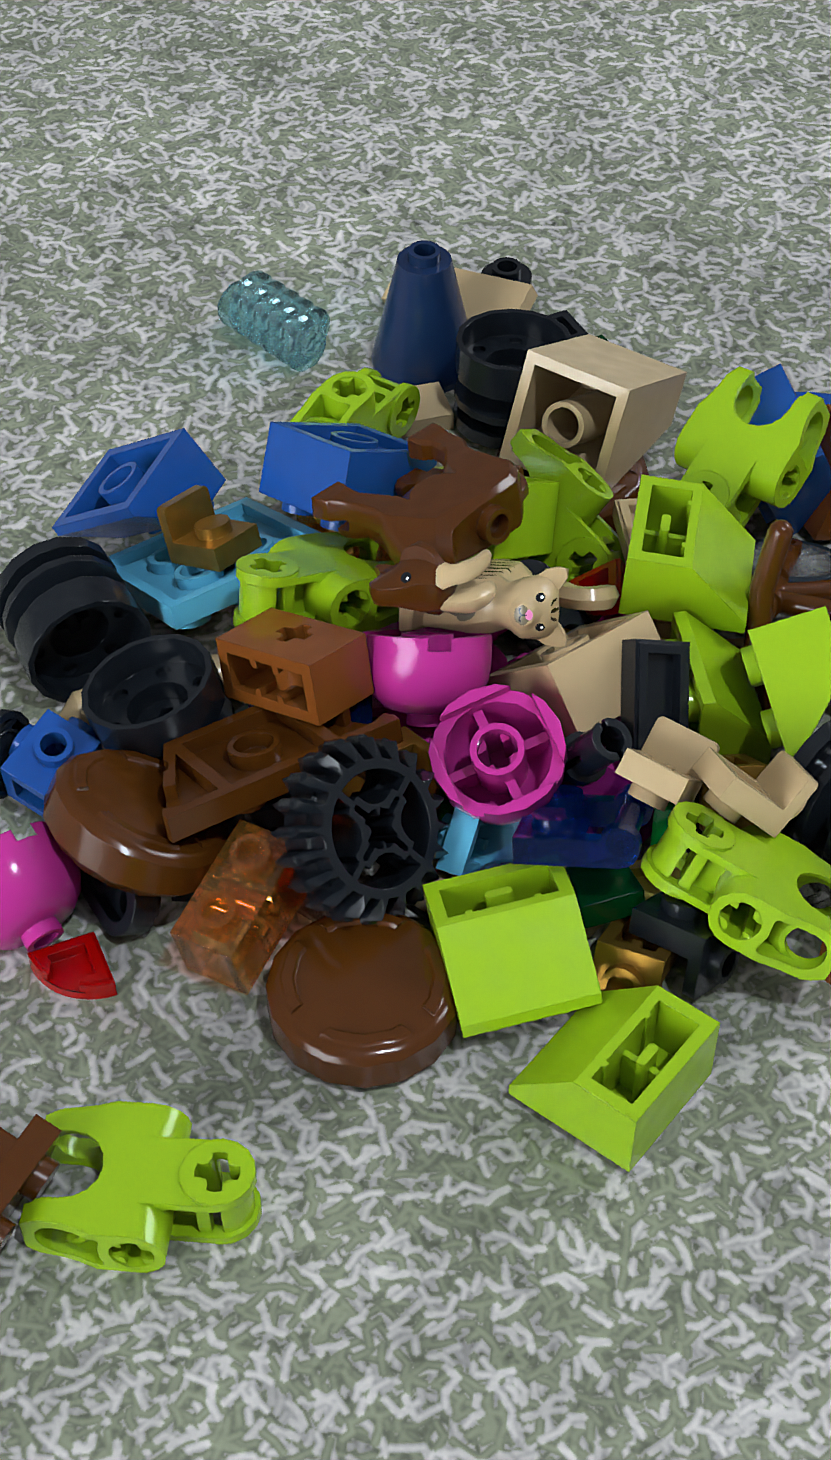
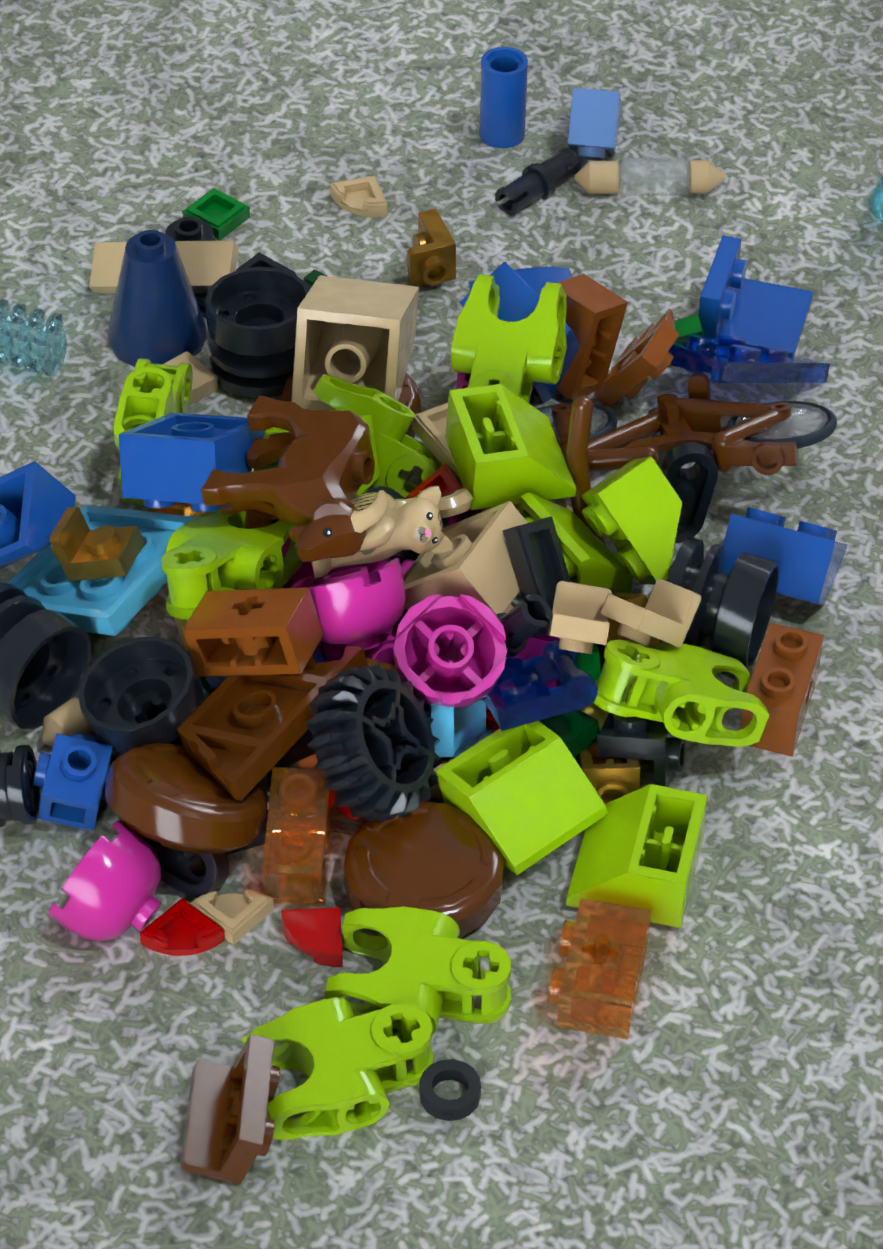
camera: 25 degrees left, 0 degrees up
none -> green tile [182,188,250,241]
none -> tan tile [190,889,274,945]
none -> red tile [281,907,343,967]
none -> lime piece [324,906,511,1034]
none -> tan tile [330,176,388,217]
none -> pearl gold bracket [407,208,456,288]
none -> black piece [419,1059,481,1121]
none -> clear orange brick [548,898,651,1040]

